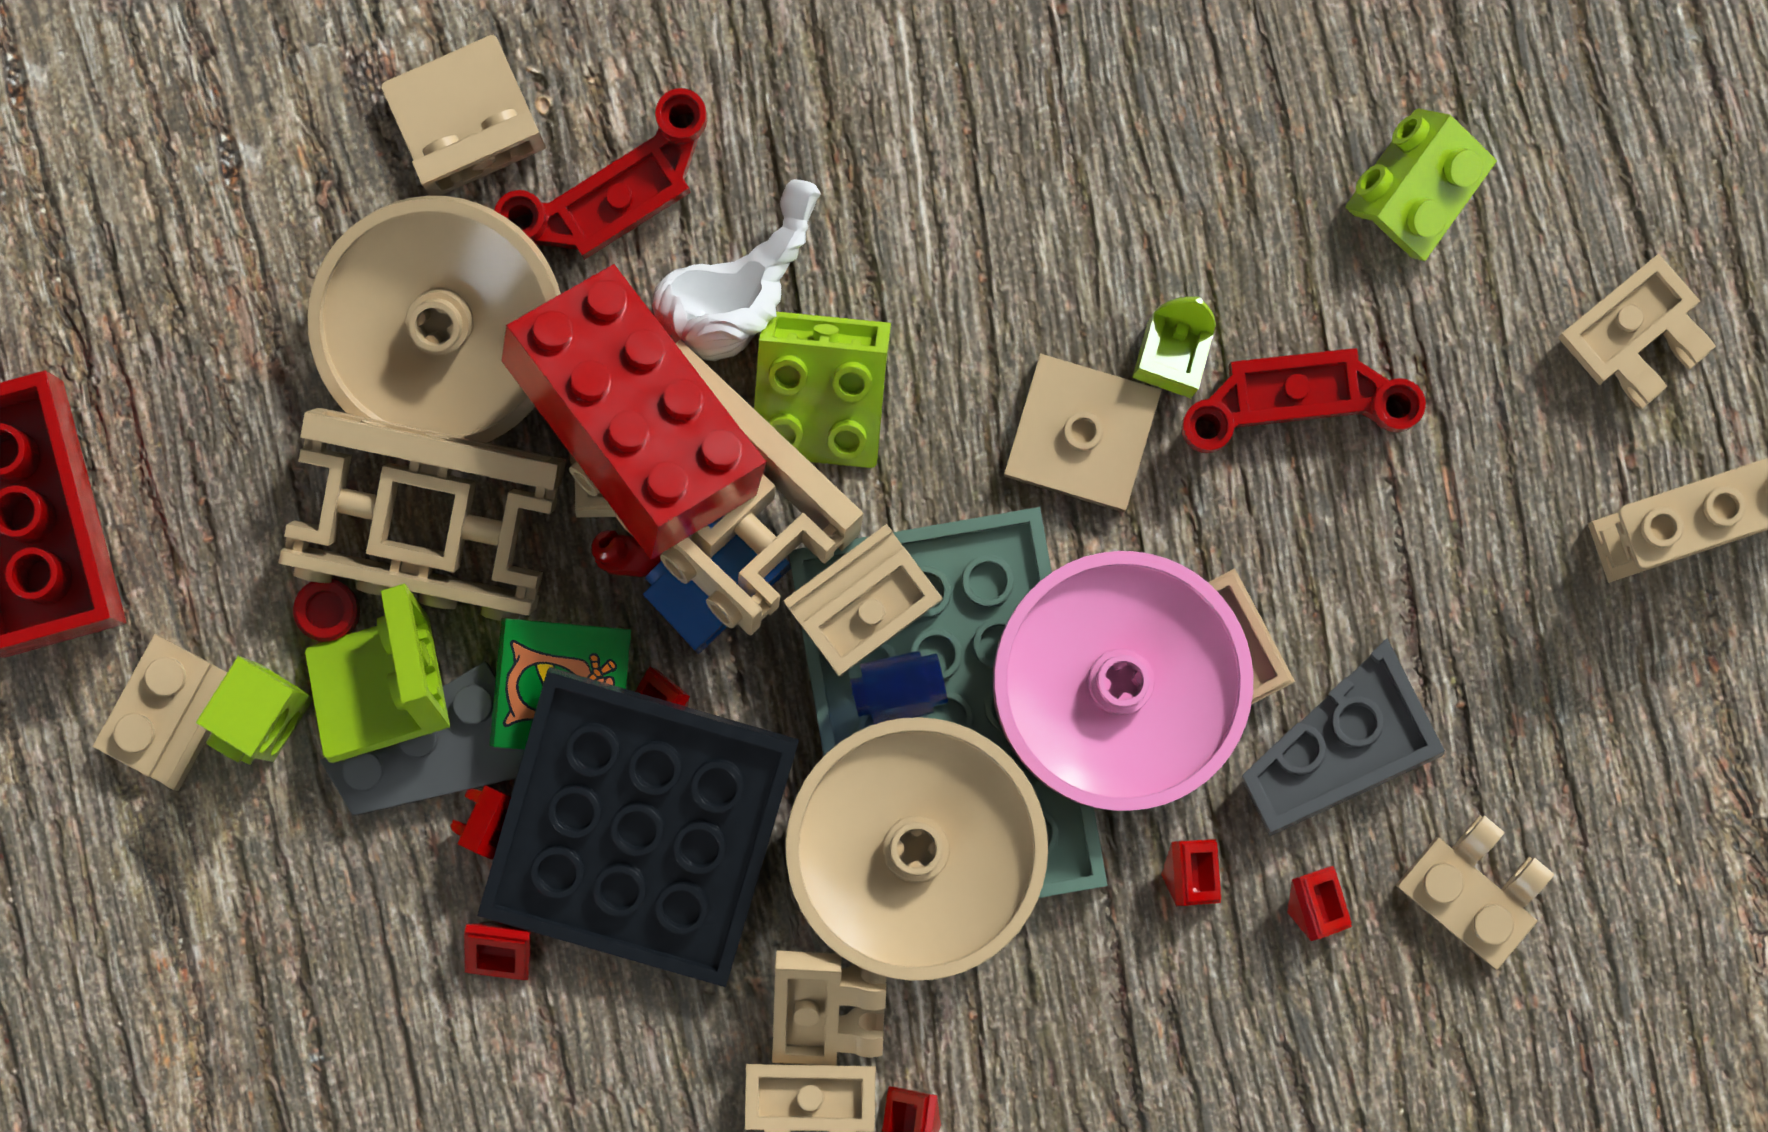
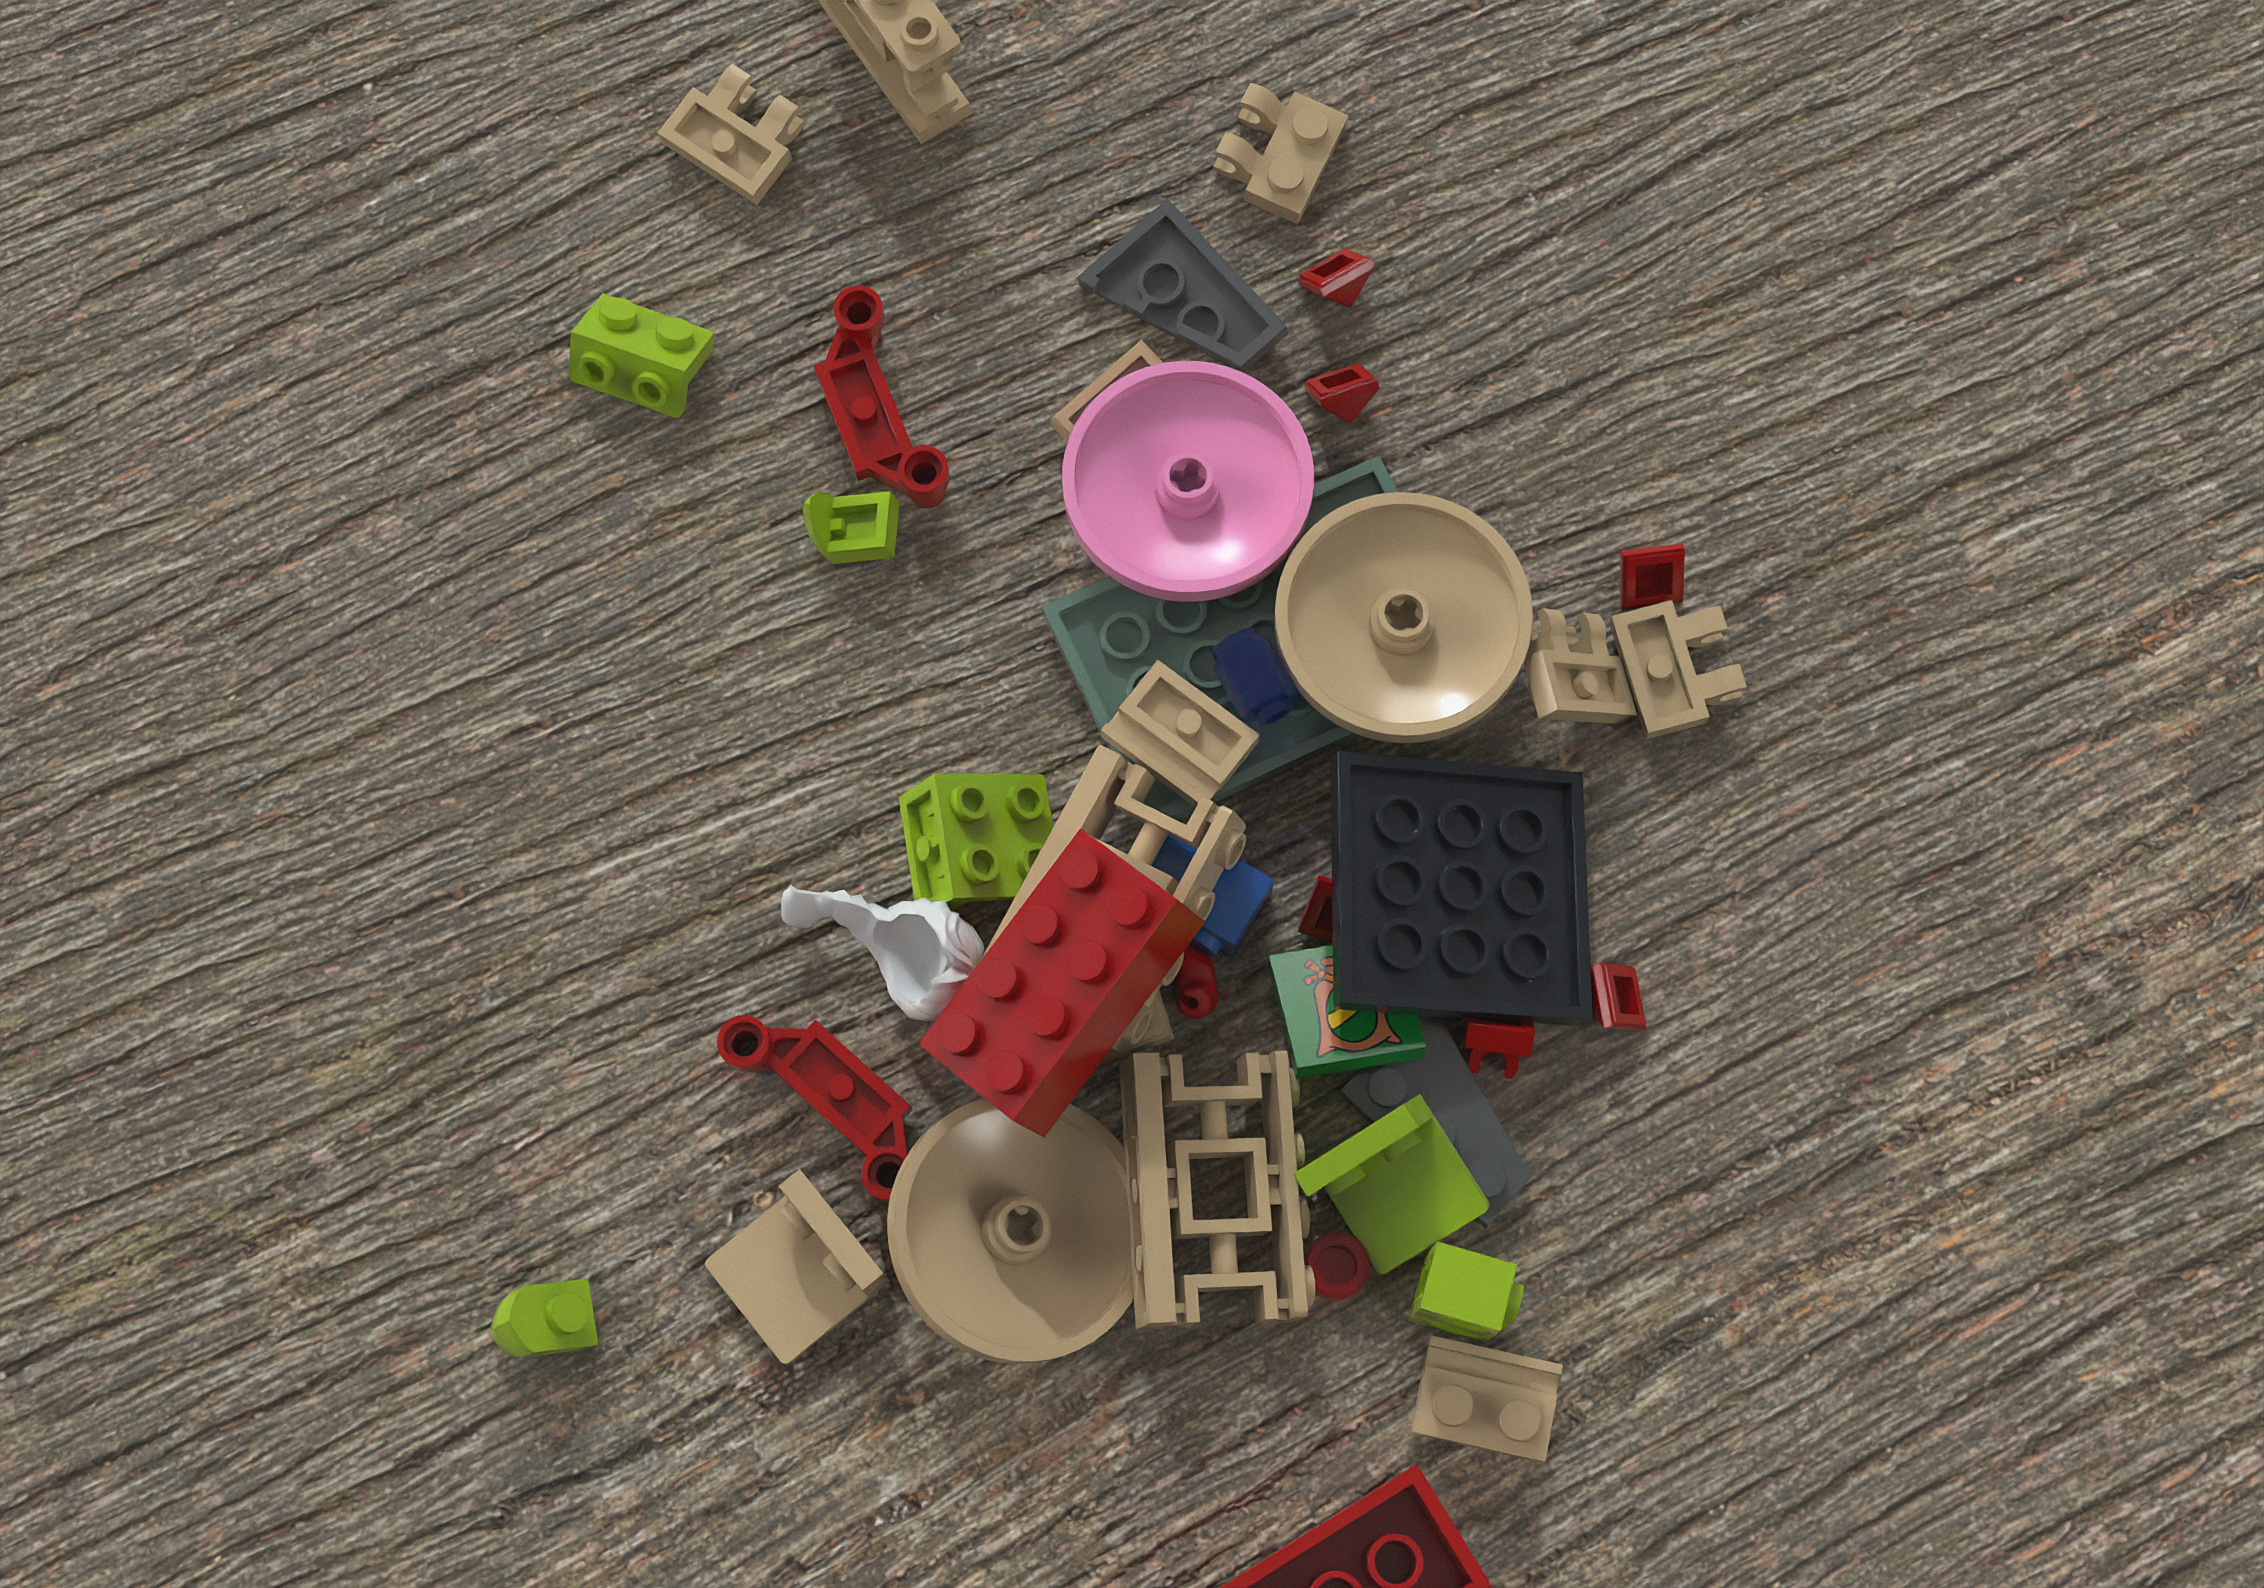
camera: 105 degrees left, 10 degrees down
tan plate [1003,353,1162,513] -> none

